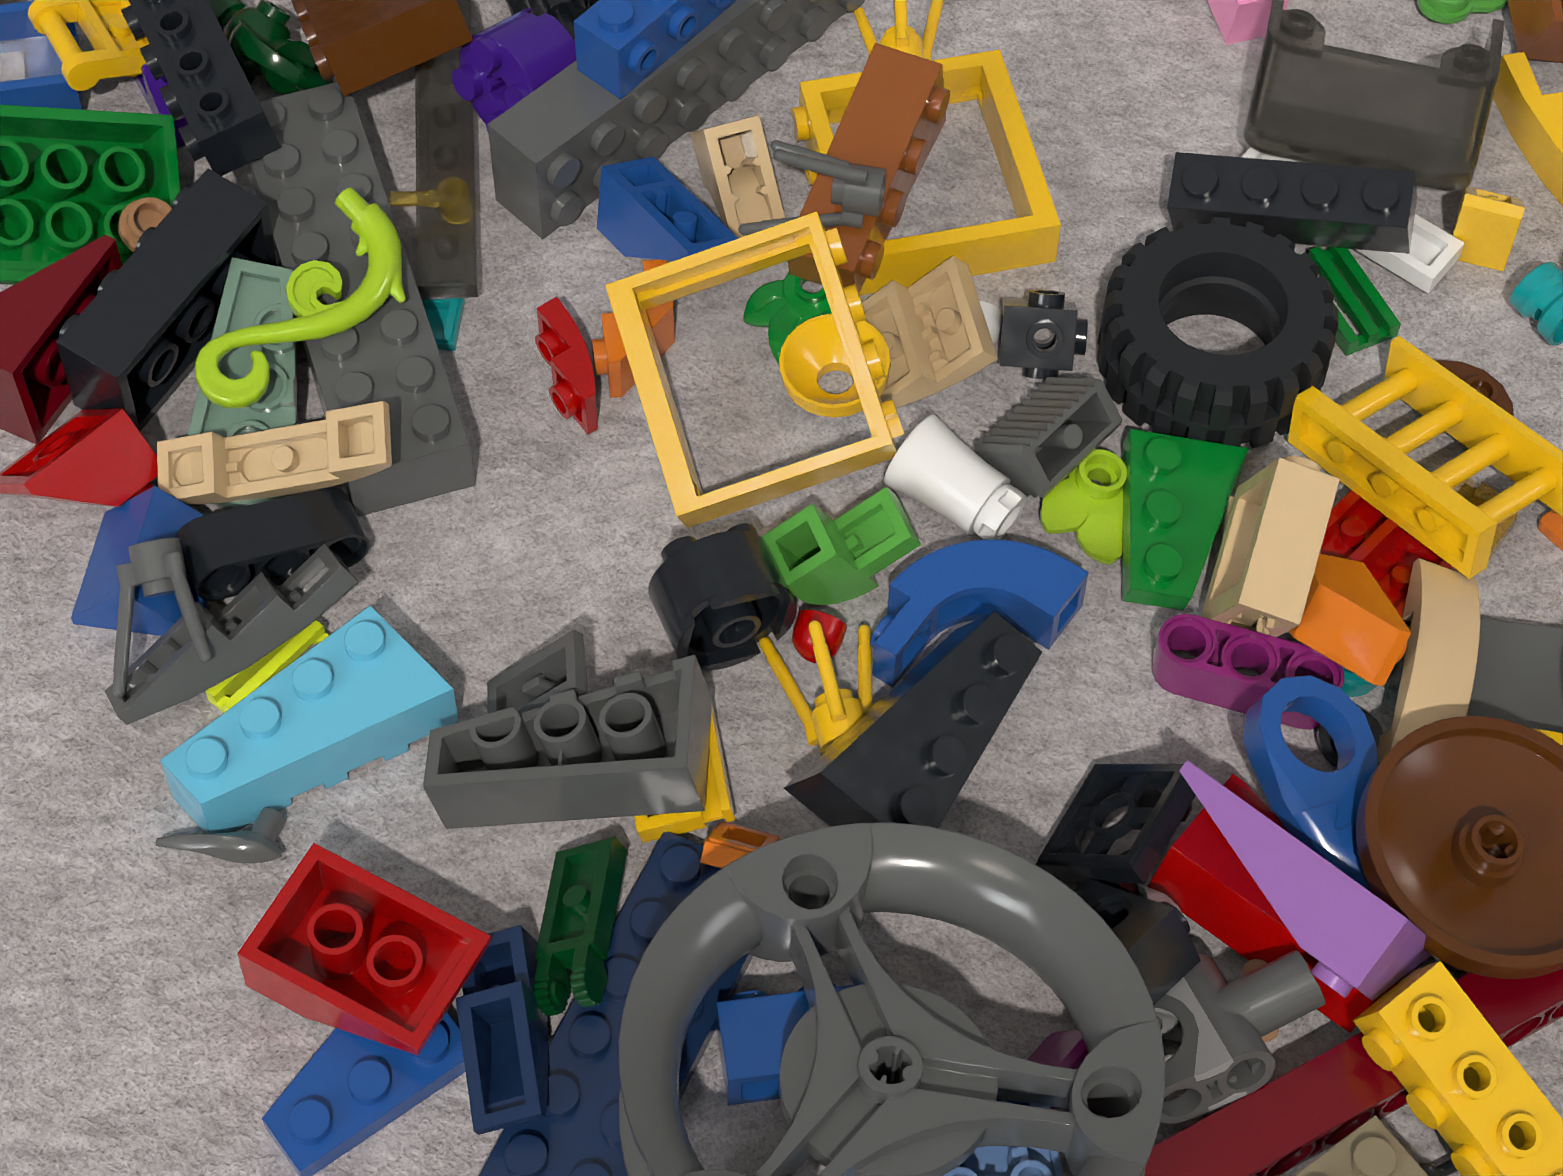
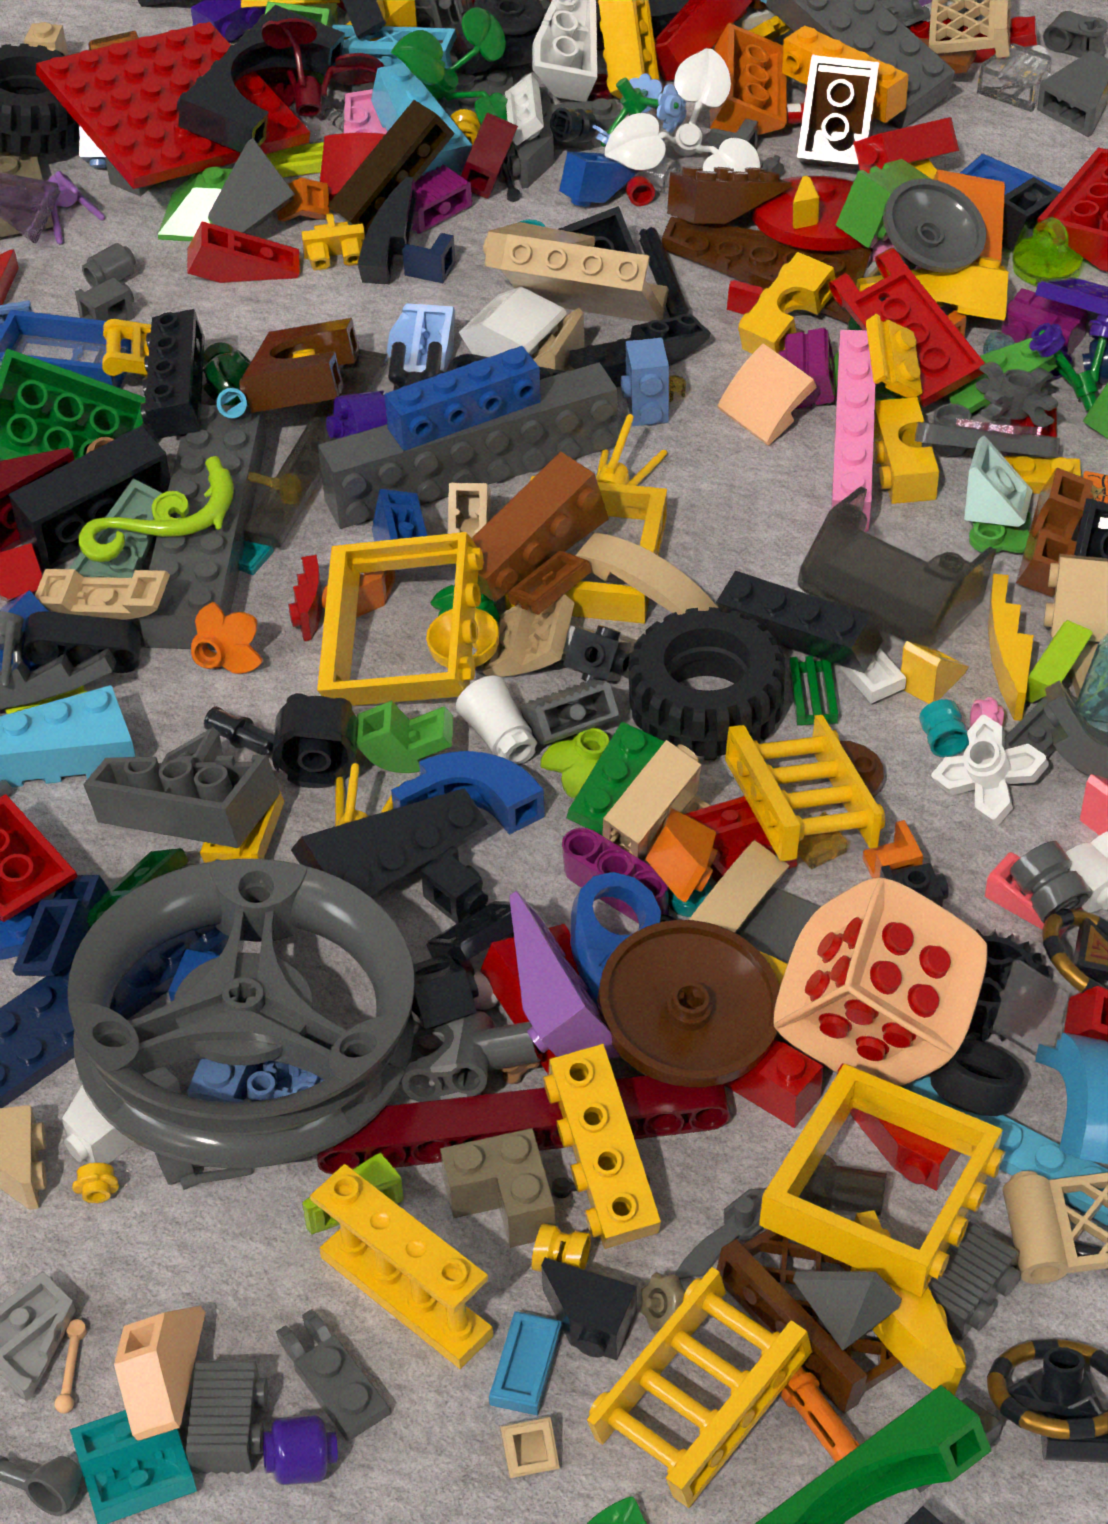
camera: 25 degrees right, 10 degrees down
dark grey plant [738,140,887,236] -> none
red hinge [792,610,847,663] -> none
none -> orange plate [191,602,263,674]
none -> black axle [204,706,274,757]
none -> medium azure hinge [217,388,247,419]
none -> black brick [421,846,488,924]
none -> dark orange tile [507,550,591,615]
none -> tan slope [575,533,718,615]

